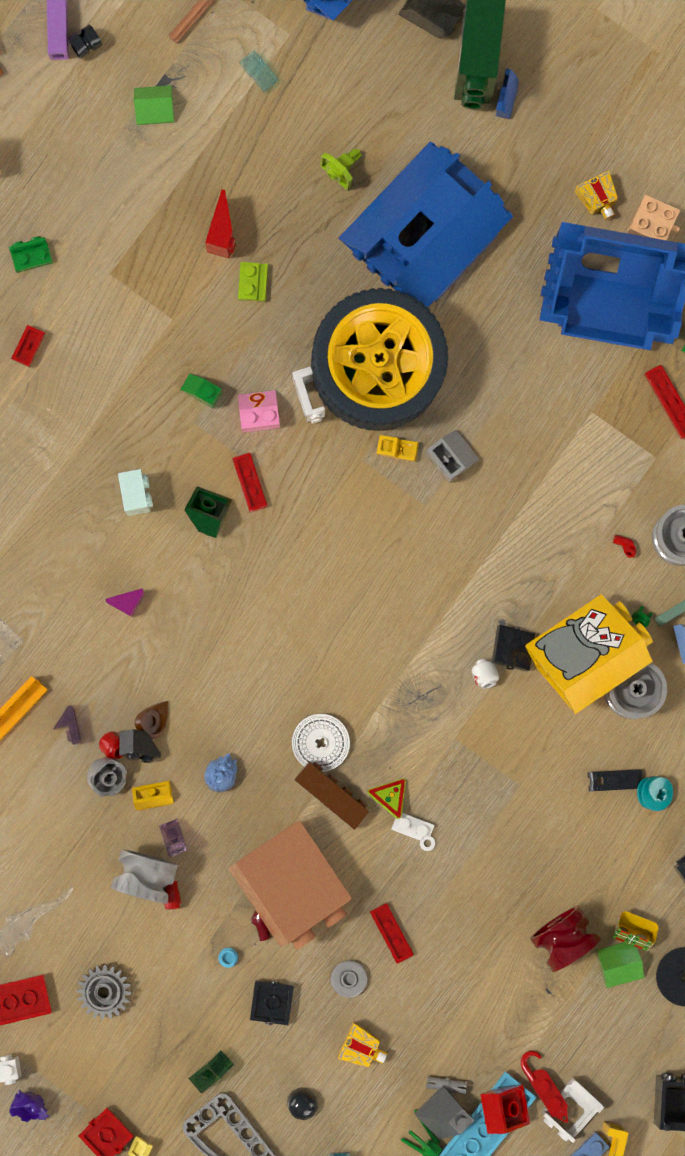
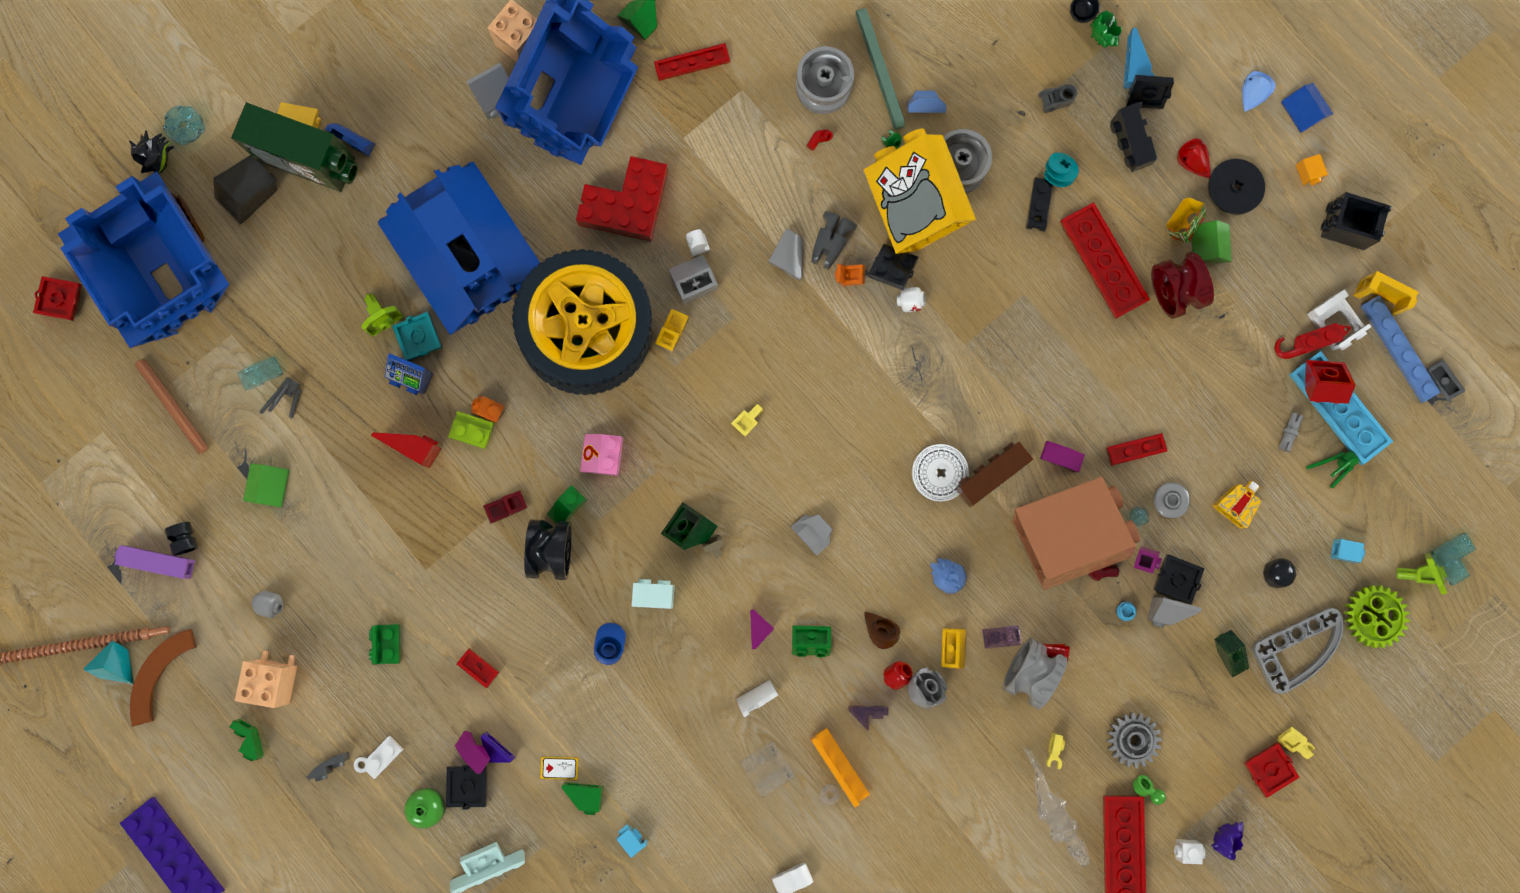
camera: 75 degrees left, 0 degrees up
black slope [119,729,161,763] -> none
red tile [232,452,268,513] -> none
white window [292,367,325,424] -> none
piece [367,778,406,819] -> none
white hinge [391,813,435,851] -> none
dark grey slope [414,1086,475,1139] -> none
yellow torso [574,170,618,220] -> none
none -> light grey head [252,590,283,618]
none -> dark grey plant [260,377,301,418]
none -> yellow hinge [277,102,321,128]
none -> slope [385,353,433,395]
none -> teal plate [392,312,443,361]
none -> light grey slope [466,63,509,120]
none -> orange bracket [471,395,504,423]
none -> dark red slope [483,490,527,524]
none -> black piece [524,519,572,580]
none -> red piece [576,156,668,242]
none -> blue cap [594,623,626,665]
none -> white leg [686,229,710,257]
none -> dark tan tile [703,534,725,559]
none -> light yellow plate [731,404,763,437]
none -> white slope [736,680,778,717]
none -> light grey slope [768,228,803,281]
none -> light grey slope [791,514,832,556]
none -> green bracket [791,625,831,658]
none -> dark grey piece [811,211,857,270]
none -> orange bracket [835,264,865,286]
none -> magenta slope [1040,441,1085,472]
none -> light yellow plate [1046,732,1065,769]
none -> red plate [1060,202,1150,319]
none -> clear light blue plate [1129,507,1149,526]
none -> bright green plate [1133,775,1166,805]
none -> magenta brick [1134,546,1162,574]
none -> light grey slope [1147,597,1202,628]

